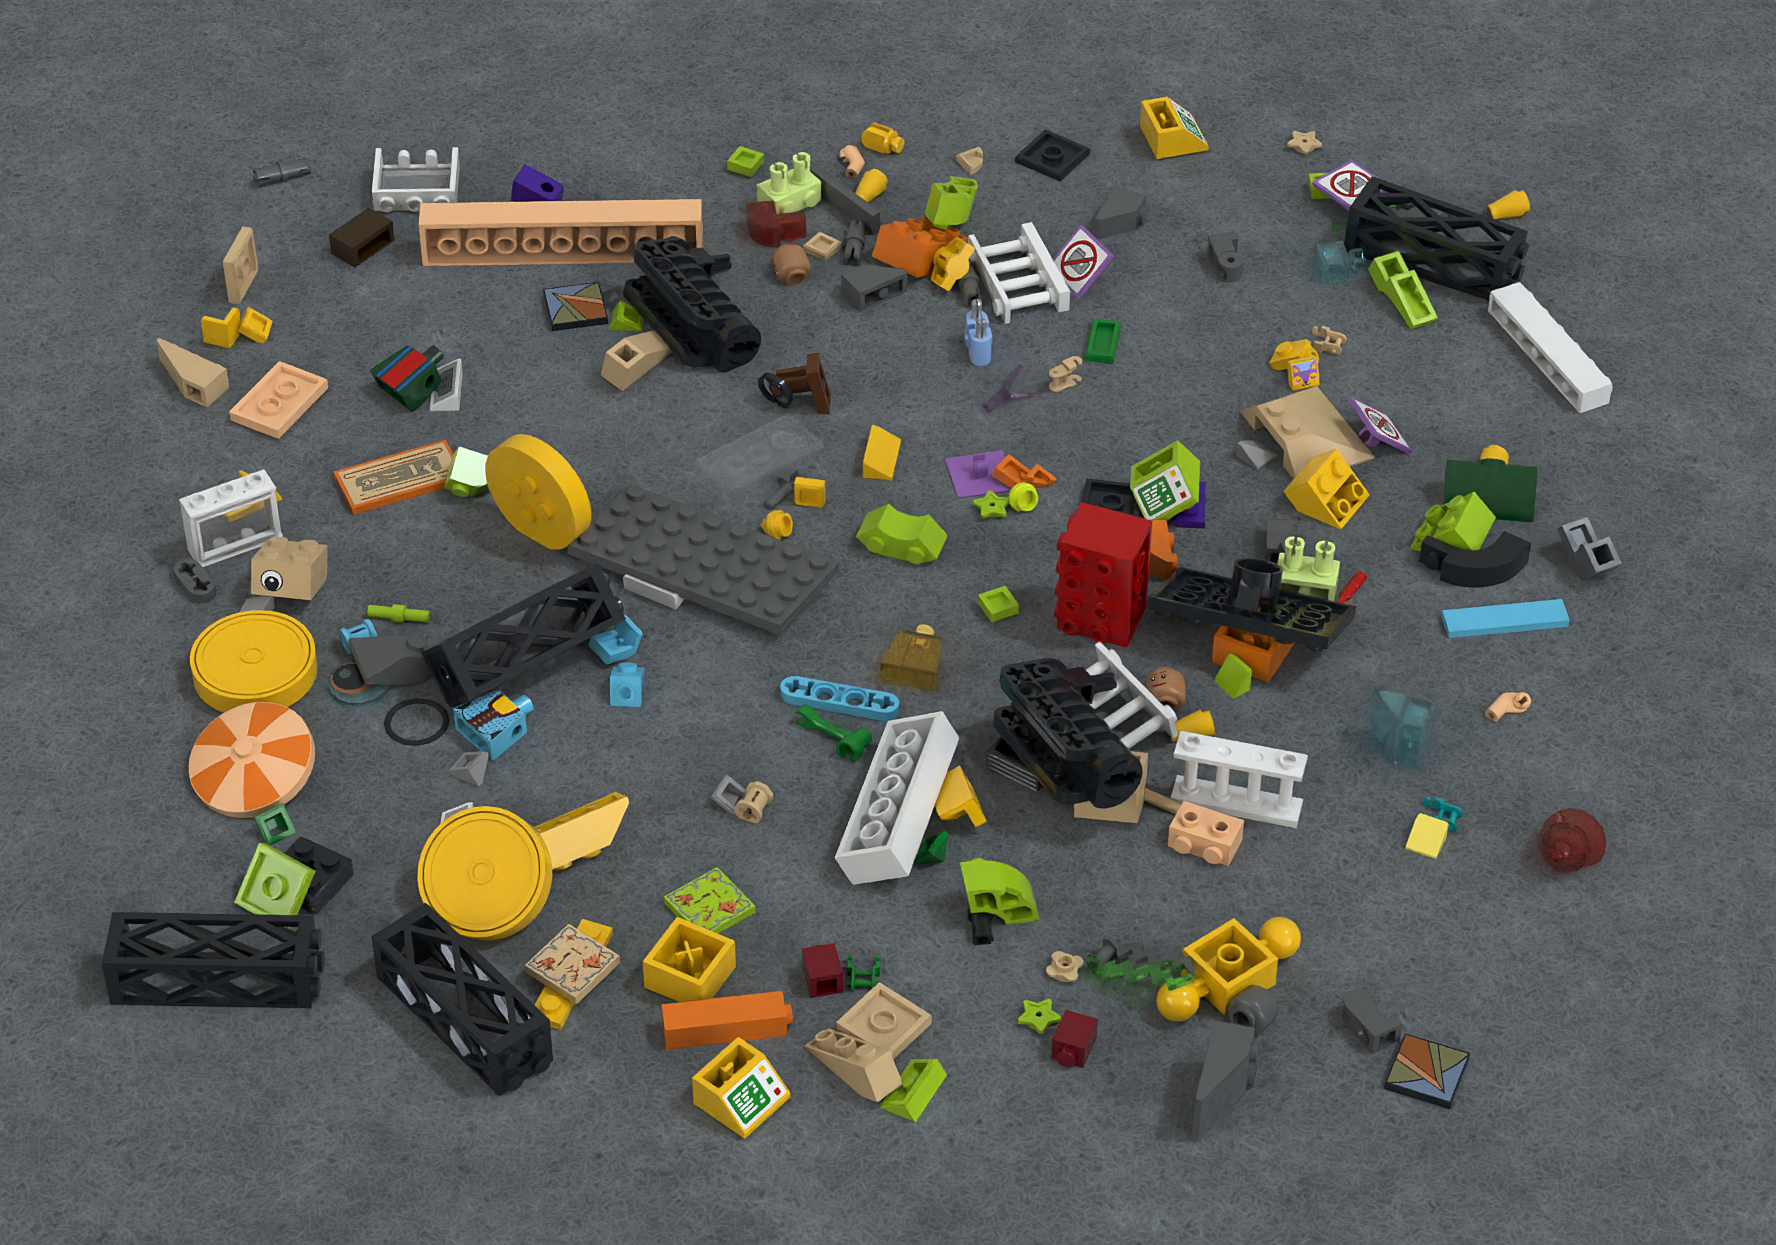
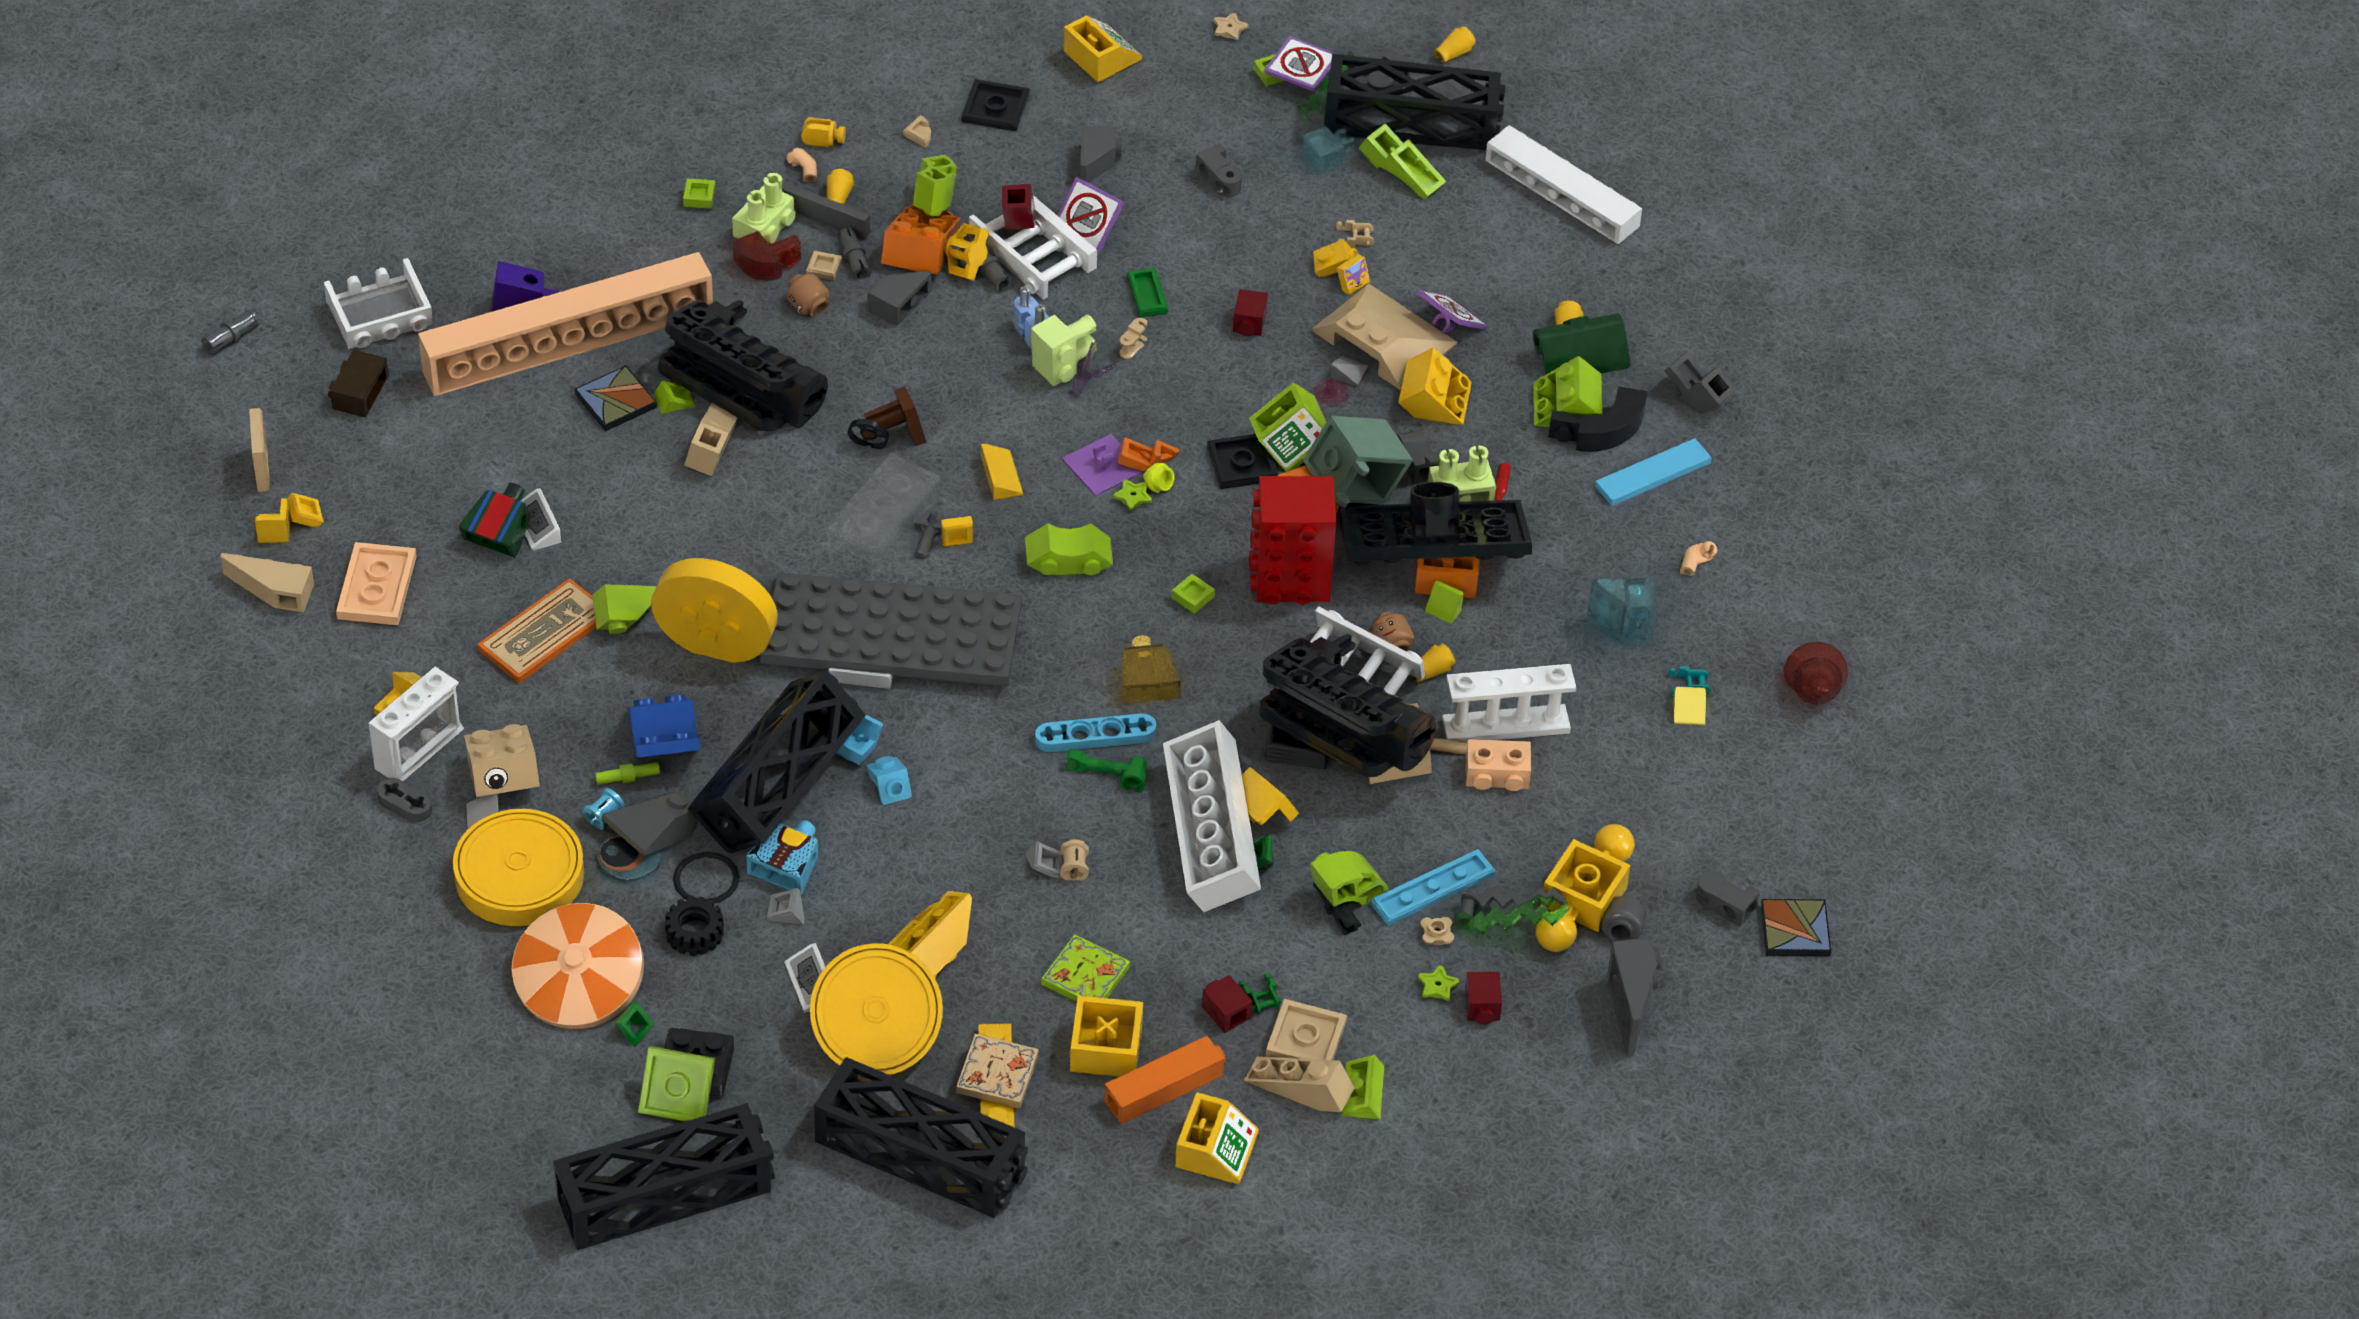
camera: 25 degrees left, 5 degrees up
yellow plate [760,510,793,540] -> none
none -> blue bracket [627,694,701,758]
none -> black tyre [665,896,724,956]
none -> dark red brick [1002,184,1035,230]
none -> yellowish green brick [1031,314,1097,386]
none -> dark red brick [1233,289,1268,336]
none -> sand green container [1303,416,1413,507]
none -> clear pink plant [1313,379,1349,407]
none -> medium azure tile [1370,849,1496,926]

